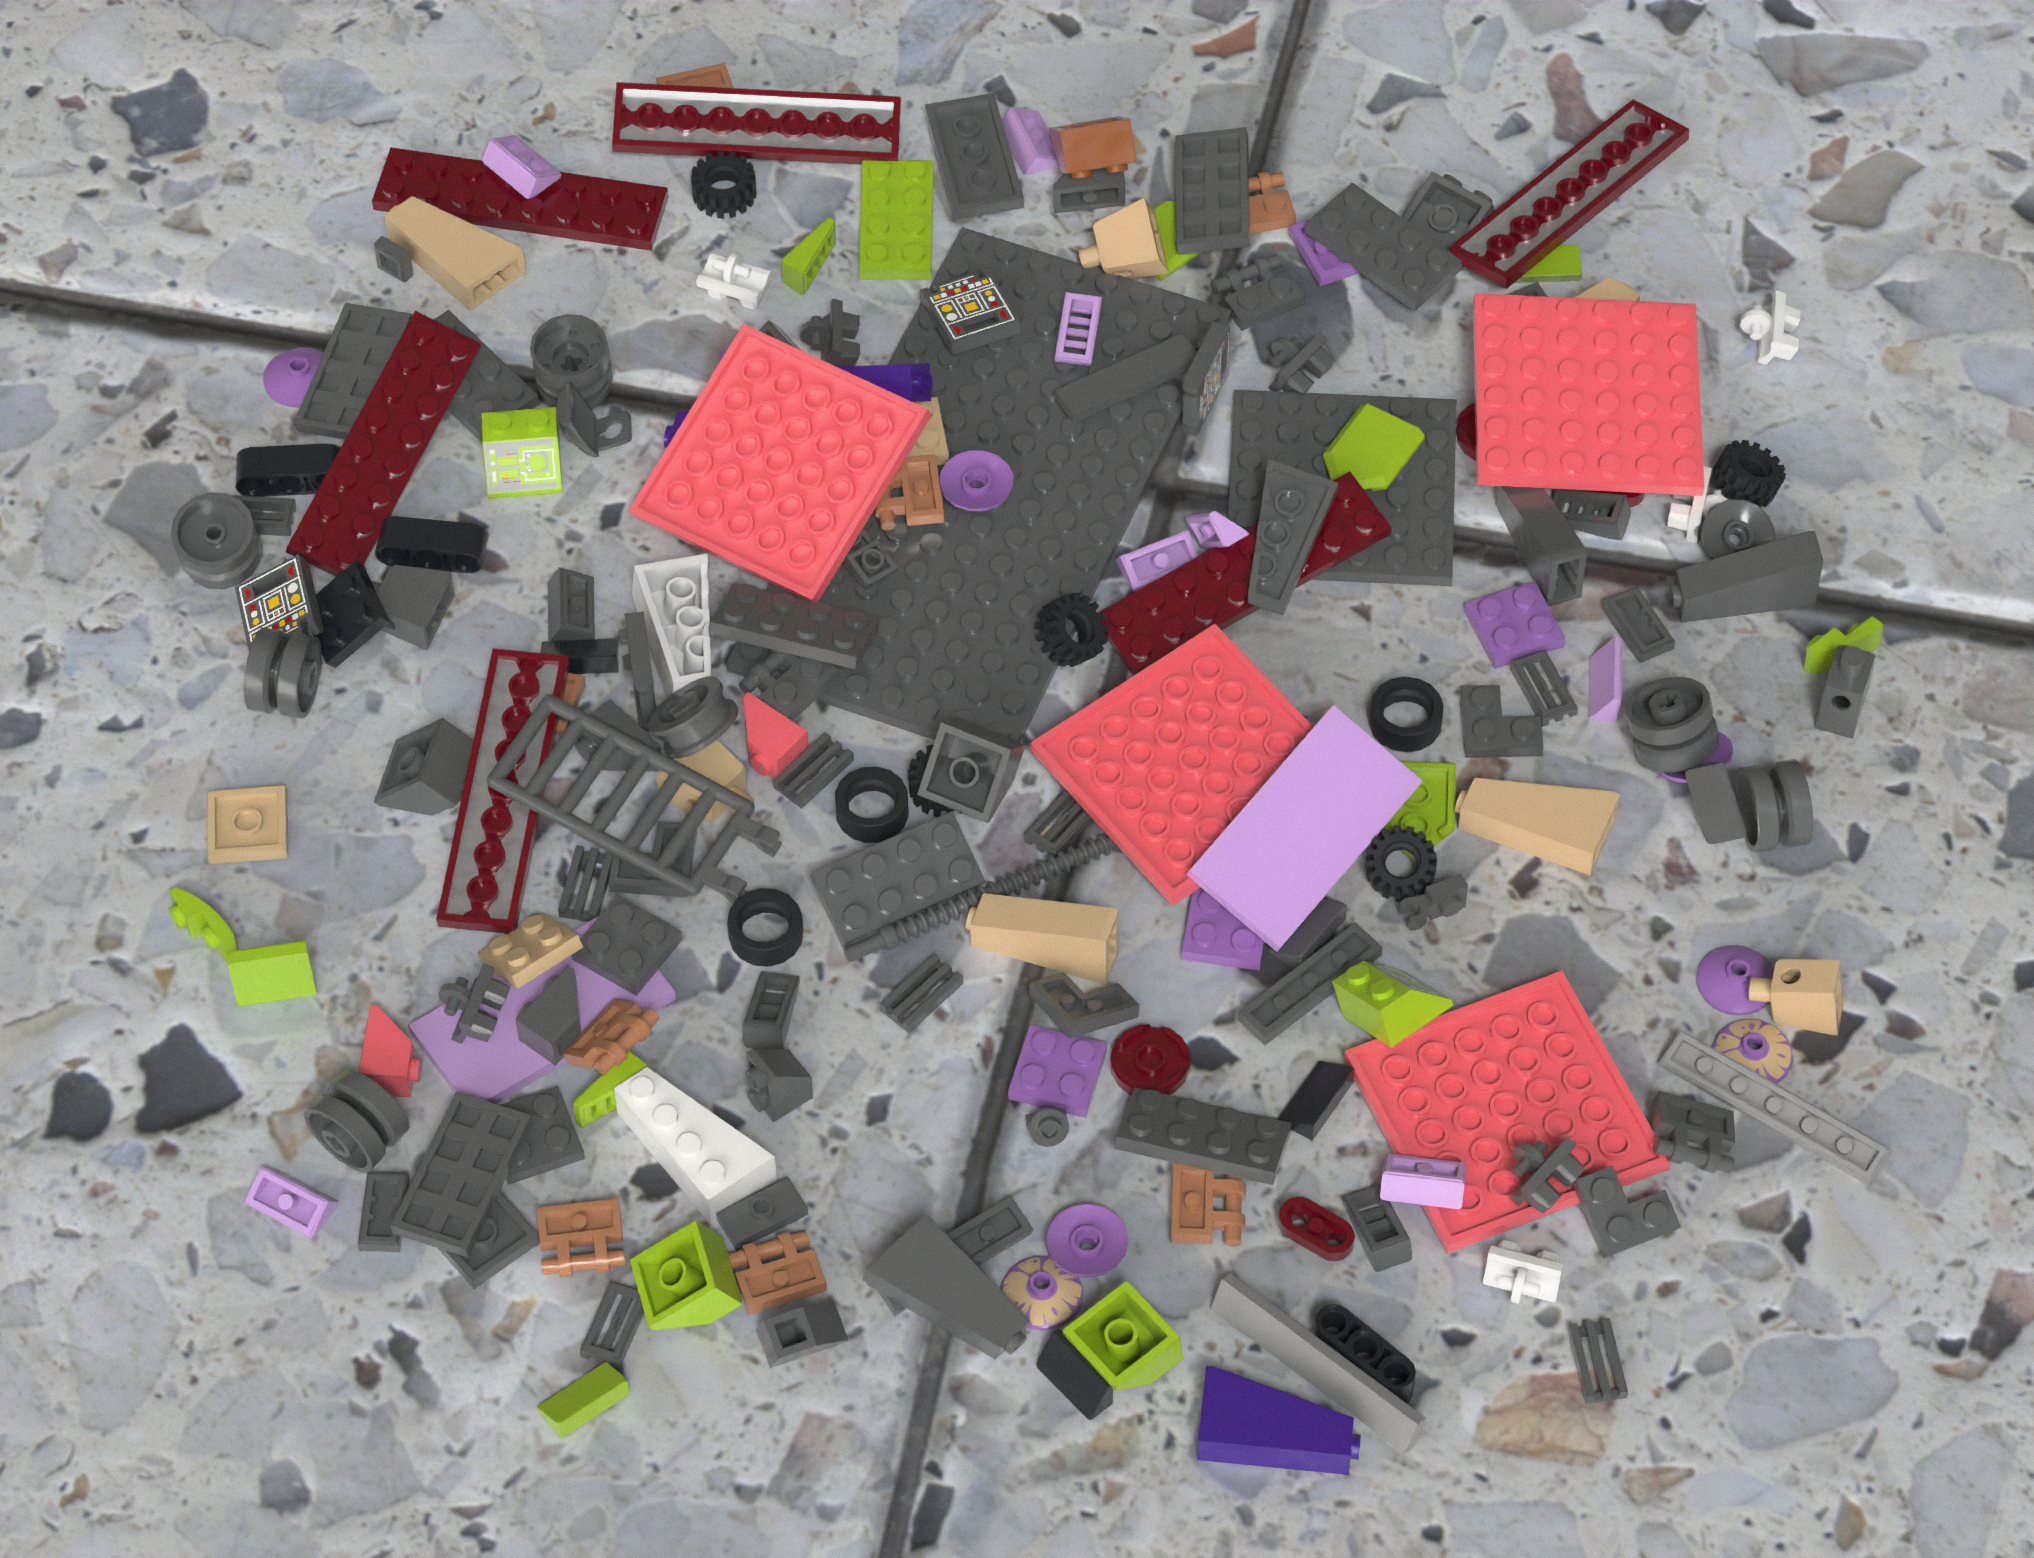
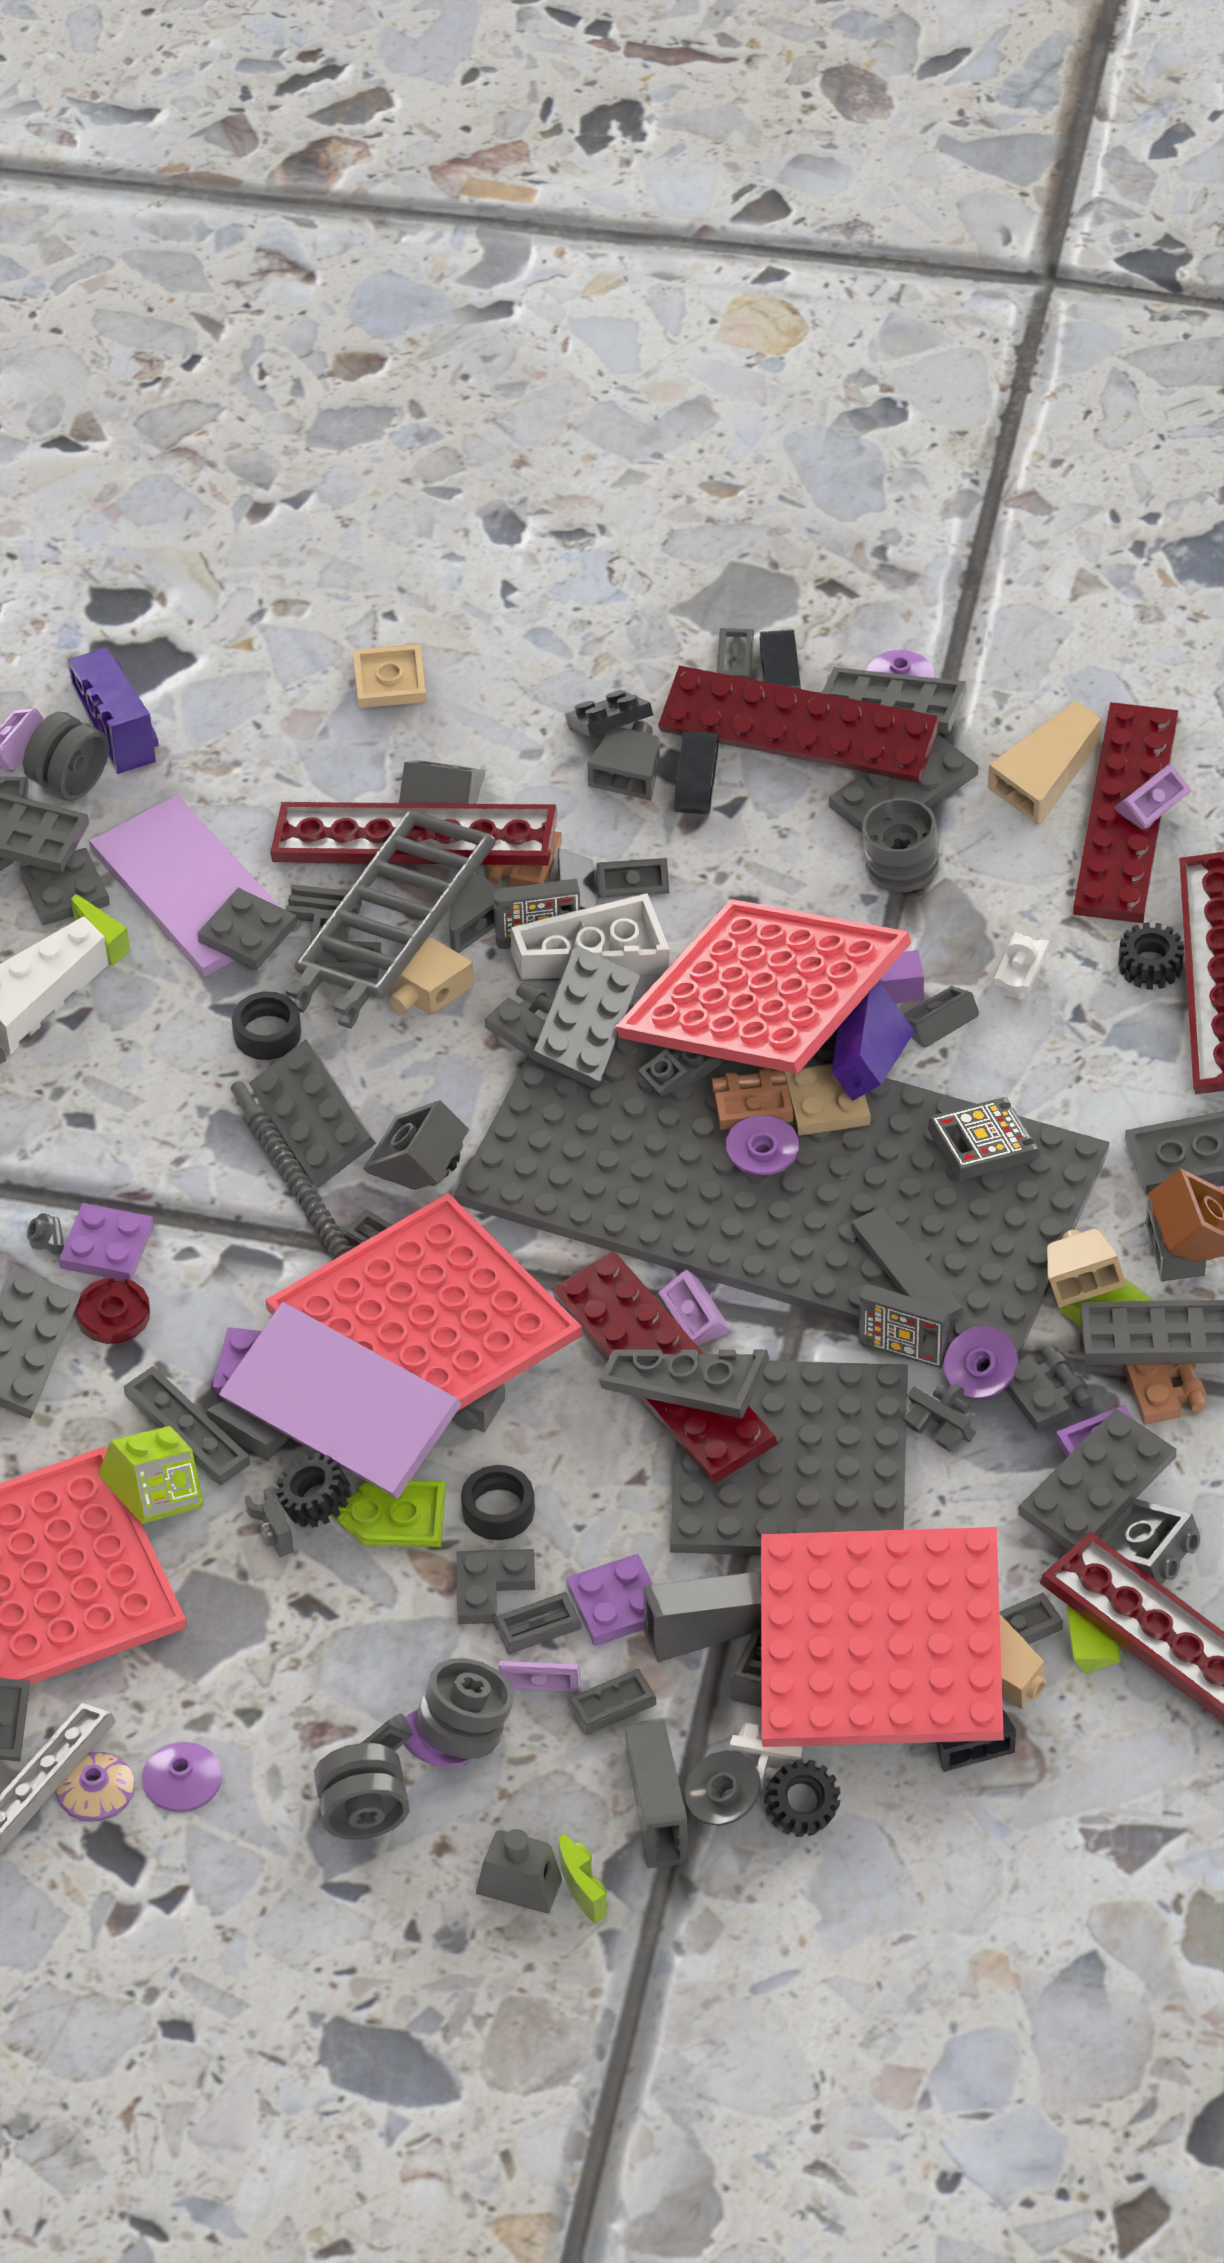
camera: 90 degrees right, 5 degrees down
lime slope [168,887,237,961] -> none
dark grey wheel [171,492,262,589] -> none
lime tile [226,940,317,1007] -> none
dark grey container [235,554,324,651] -> none
dark grey wheel [244,627,322,719] -> none
coral slope [359,1005,422,1097] -> none
dark grey tile [374,236,414,283] -> none
dark grey hips [438,964,510,1044] -> none
tan plate [477,912,583,989] -> none
lime slope [481,407,563,499] -> none
dark grey slope [516,965,581,1066] -> none
dark grey piece [556,382,632,458] -> none
nougat plate [562,999,659,1075] -> none
dark grey wheel [648,676,739,758] -> none
coral slope [743,692,808,779] -> none
dark grey slope [743,971,800,1049] -> none
dark grey slope [745,1048,813,1122] -> none
dark grey tile [773,732,854,809] -> none
lime slope [782,217,836,295] -> none
dark grey hips [800,299,860,366] -> none
black tyre [835,766,909,843] -> none
lime plate [859,160,934,280] -> none
dark grey tile [880,954,964,1033] -> none
tan slope [966,893,1119,984] -> none
dark grey plate [1029,972,1139,1038] -> none
black tyre [1035,593,1109,667] -> none
lavender slope [1055,292,1102,366] -> none
lavender slope [1186,511,1249,549] -> none
black slope [1278,1061,1355,1141] -> none
lime tile [1323,403,1425,492] -> none
tan slope [1455,778,1620,875] -> none
white hips [1740,290,1801,365] -> none
tan torso [1749,959,1844,1036] -> none
none -> wedge [68,647,159,774]
none -> medium lavender dish [944,1326,1018,1399]

